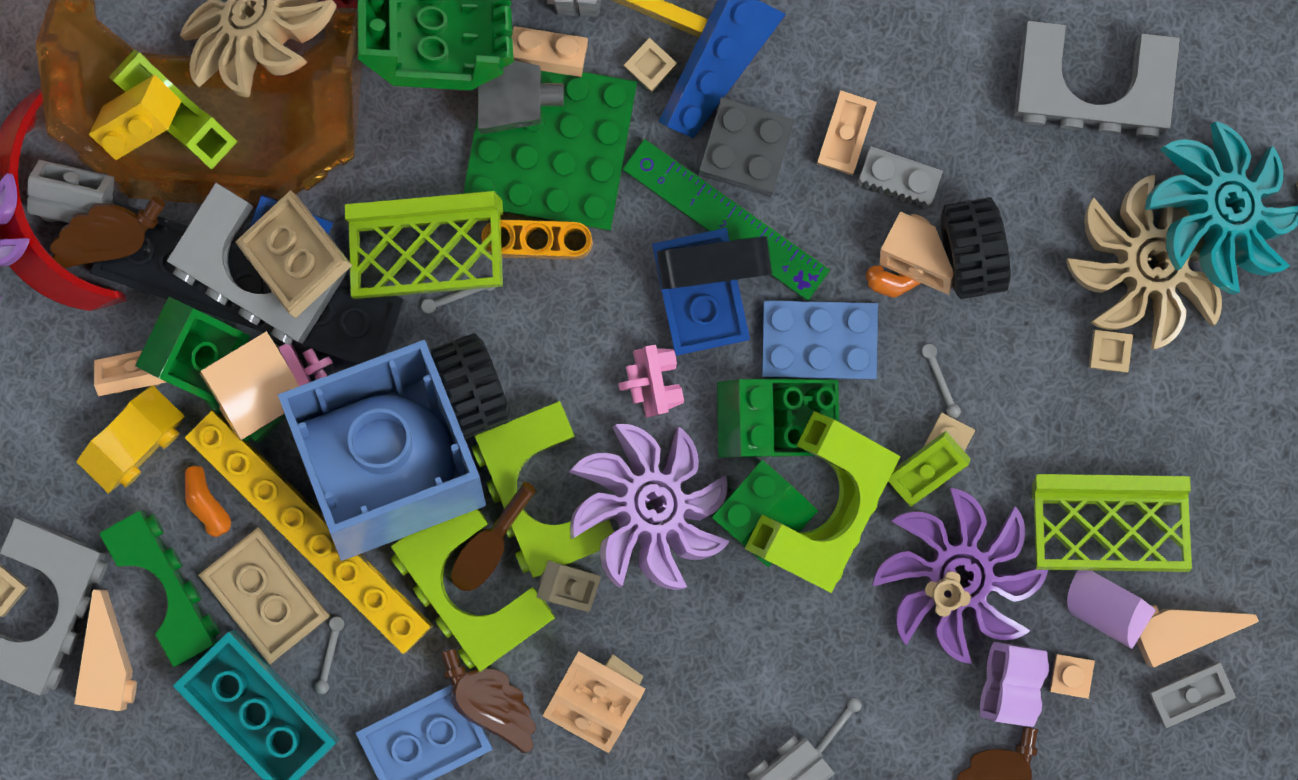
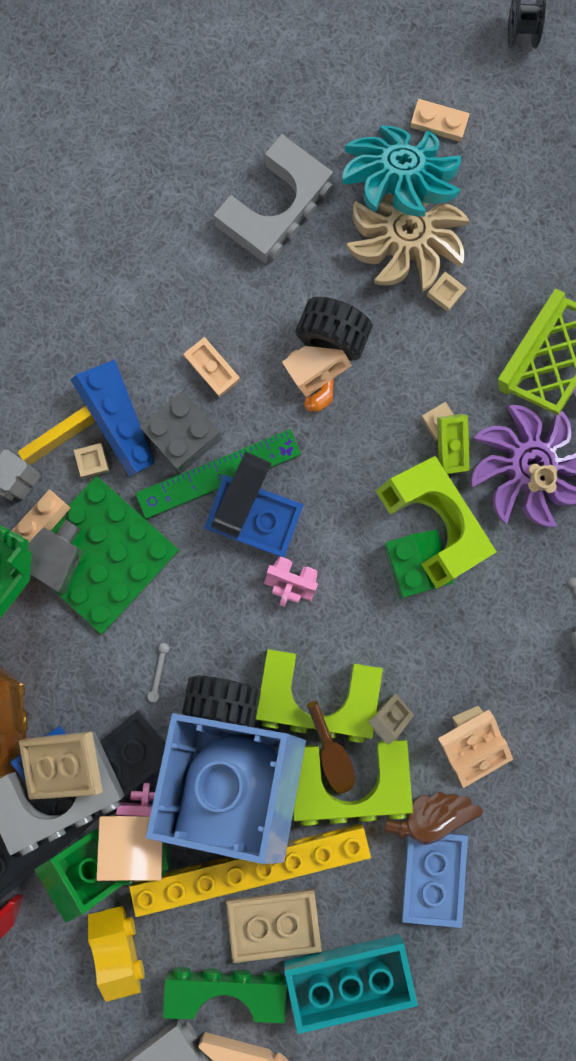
camera: 60 degrees left, 5 degrees down
light nougat plate [94,350,166,396] -> none
orange arm [185,466,231,537] -> none
light grey hinge [314,616,345,695] -> none
lime fence [345,191,503,299] -> none
light orange beam [481,220,593,260] -> none
lavender piece [569,424,729,590] -> none
green slope [717,379,839,458] -> none
medium blue plate [762,301,878,380] -> none
light grey brick [857,146,943,210] -> none
light grey hinge [921,344,961,419] -> none

